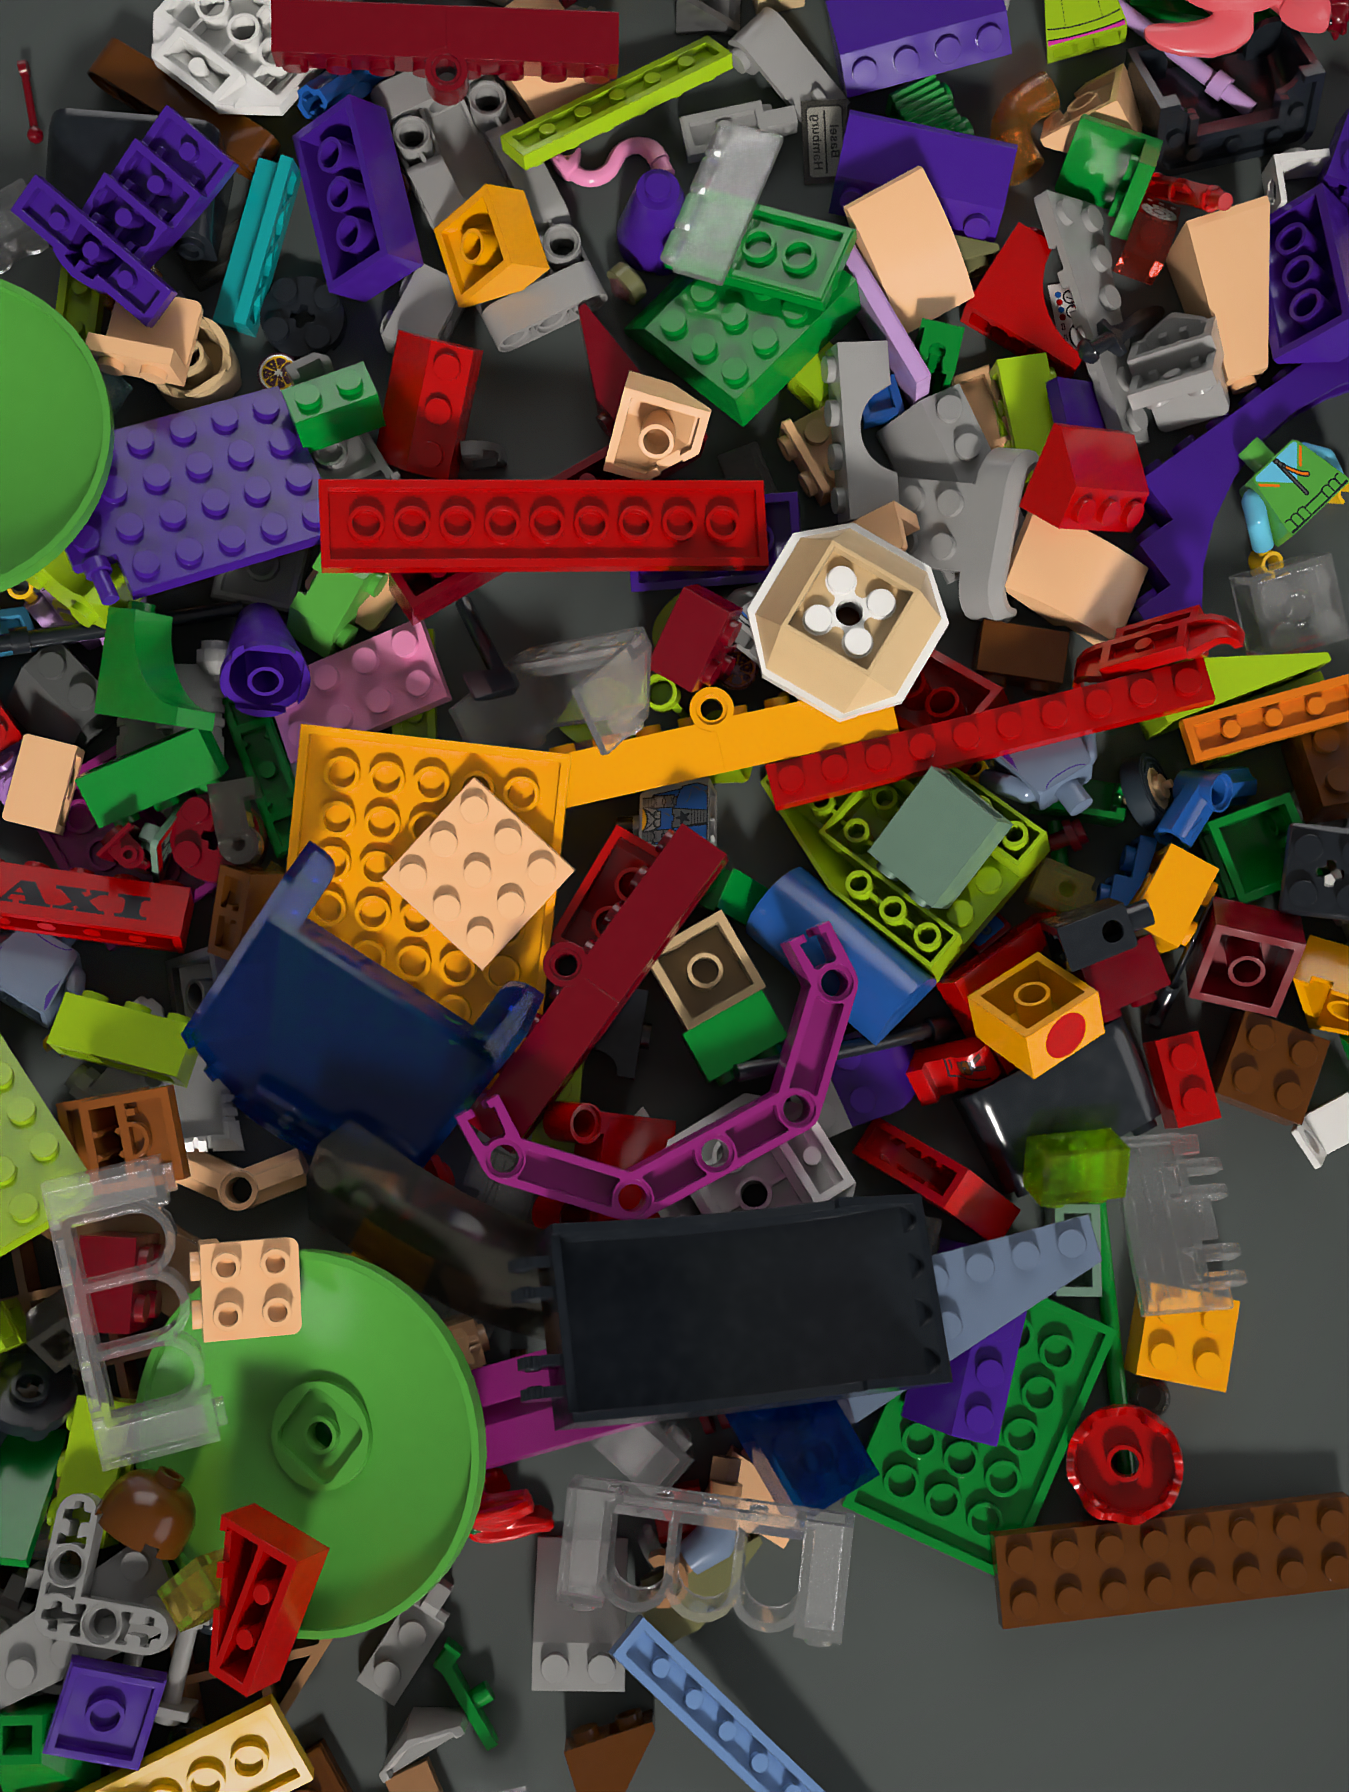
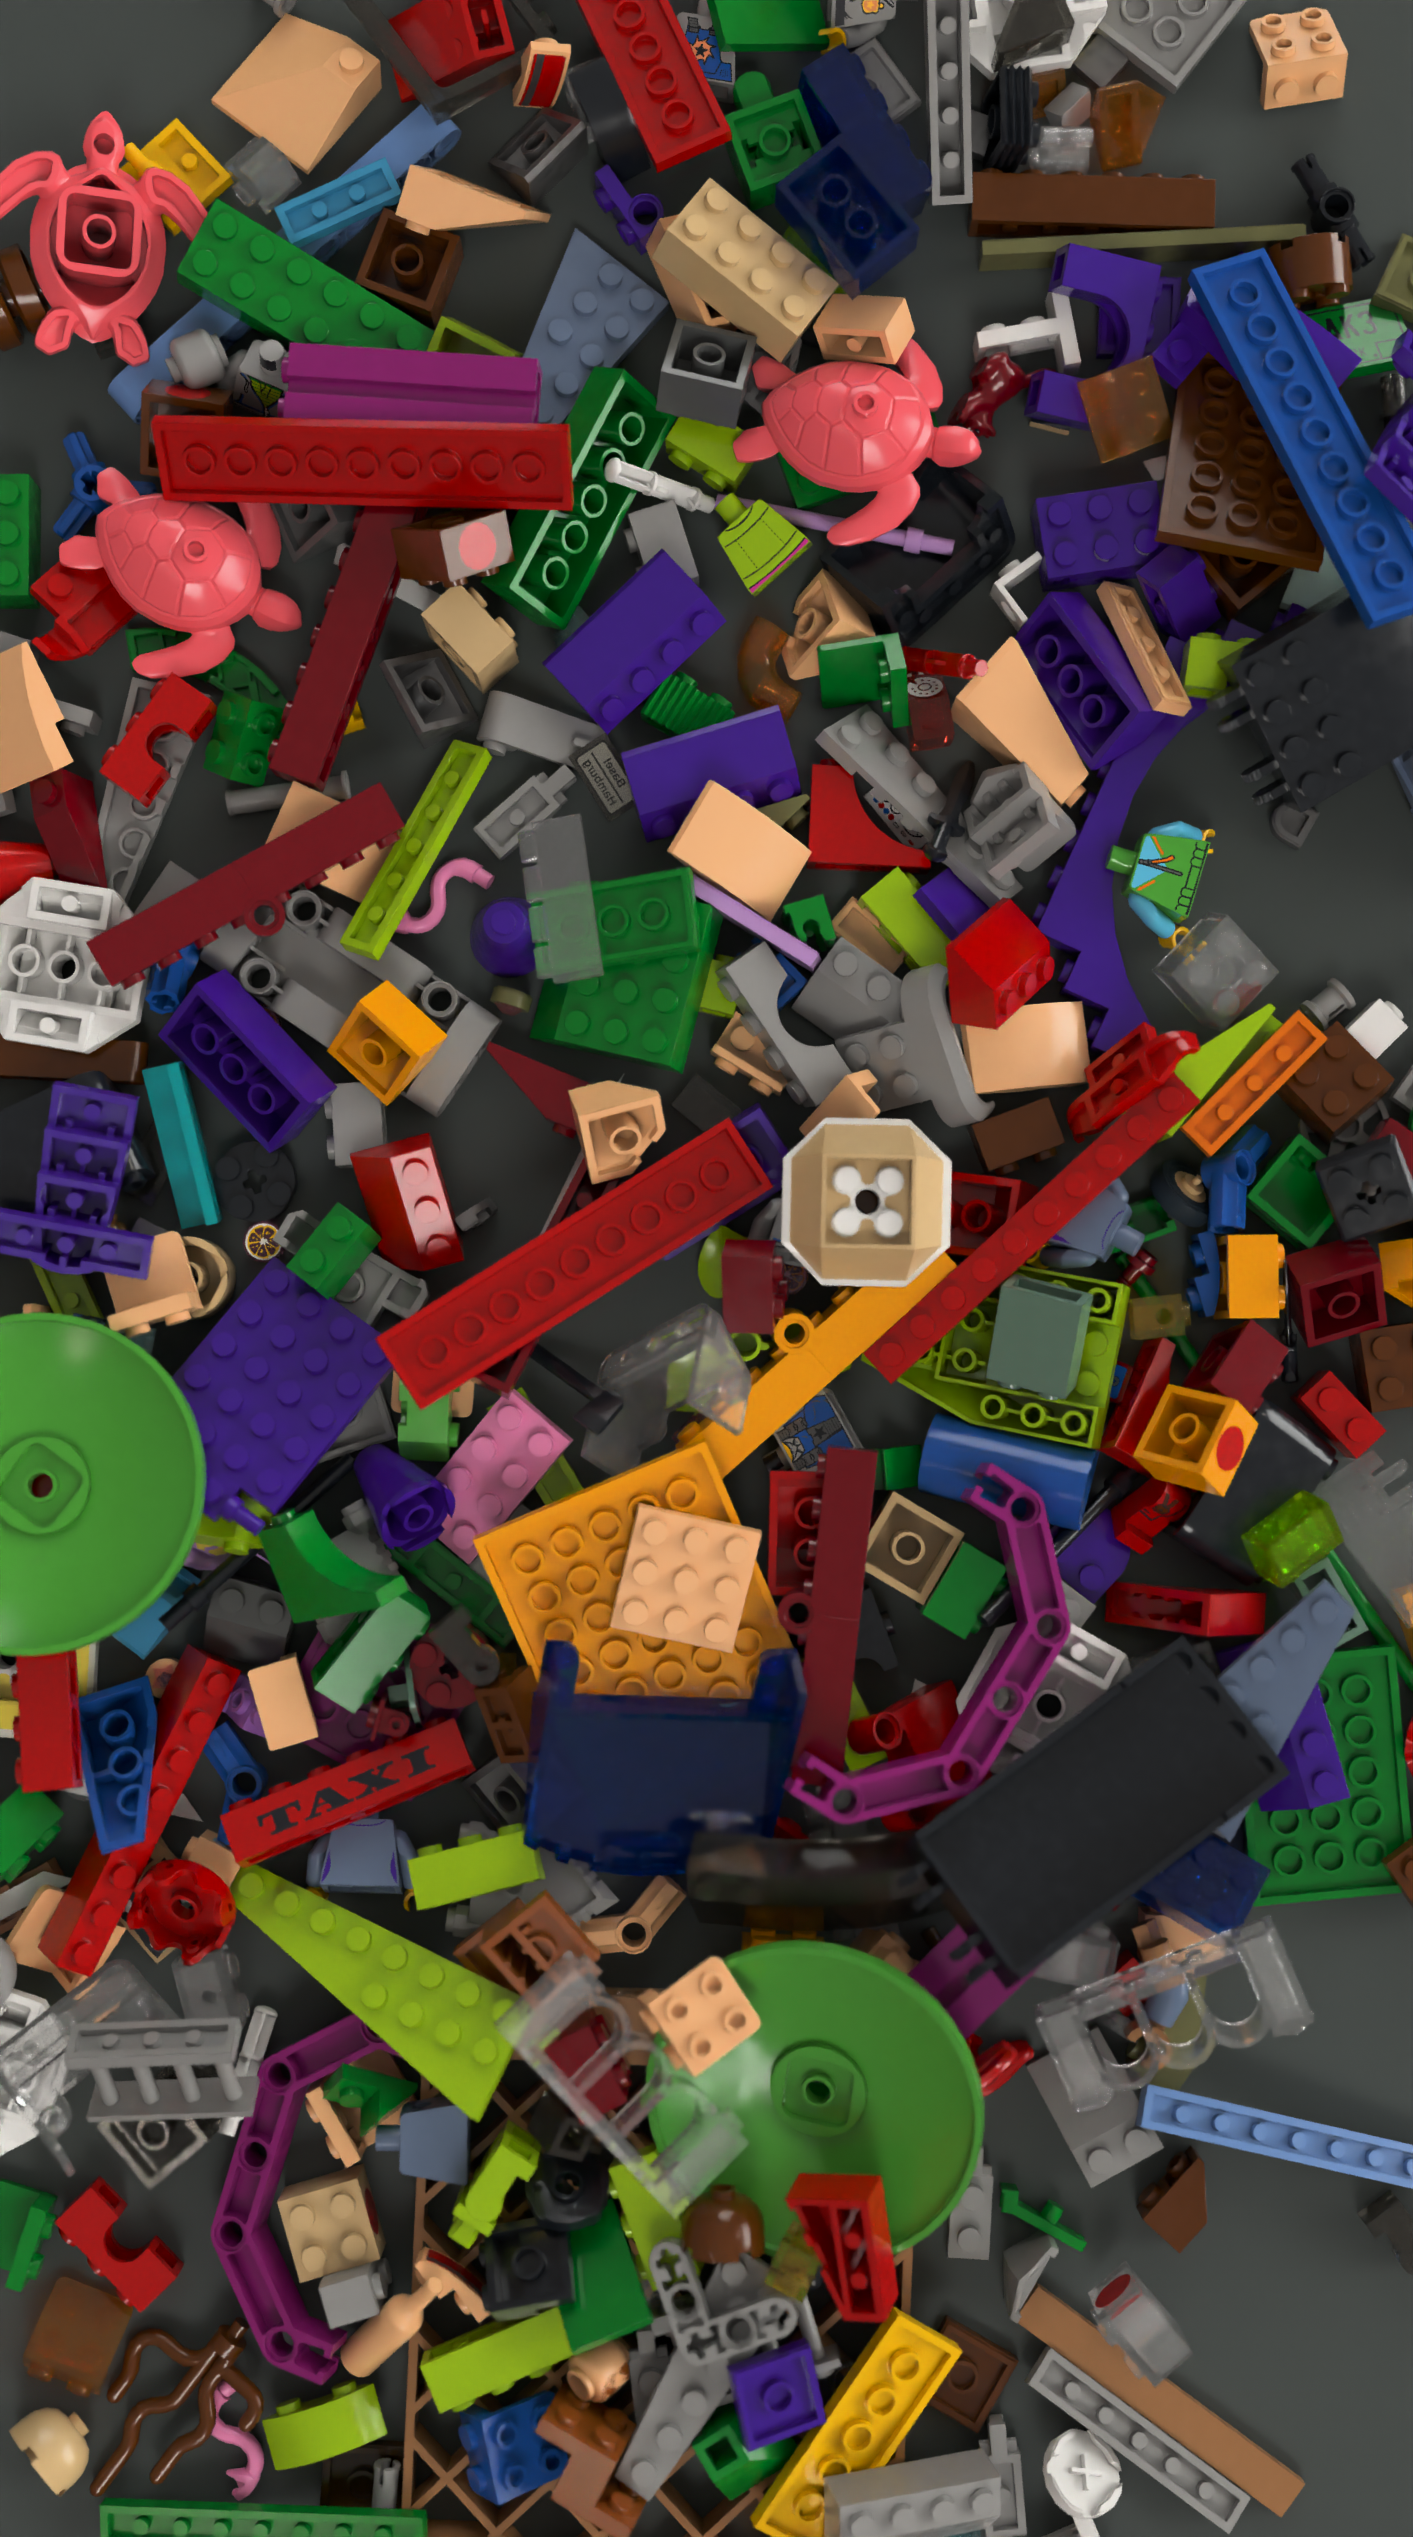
camera: 30 degrees left, 5 degrees up
black torso [1039,898,1155,972] -> none

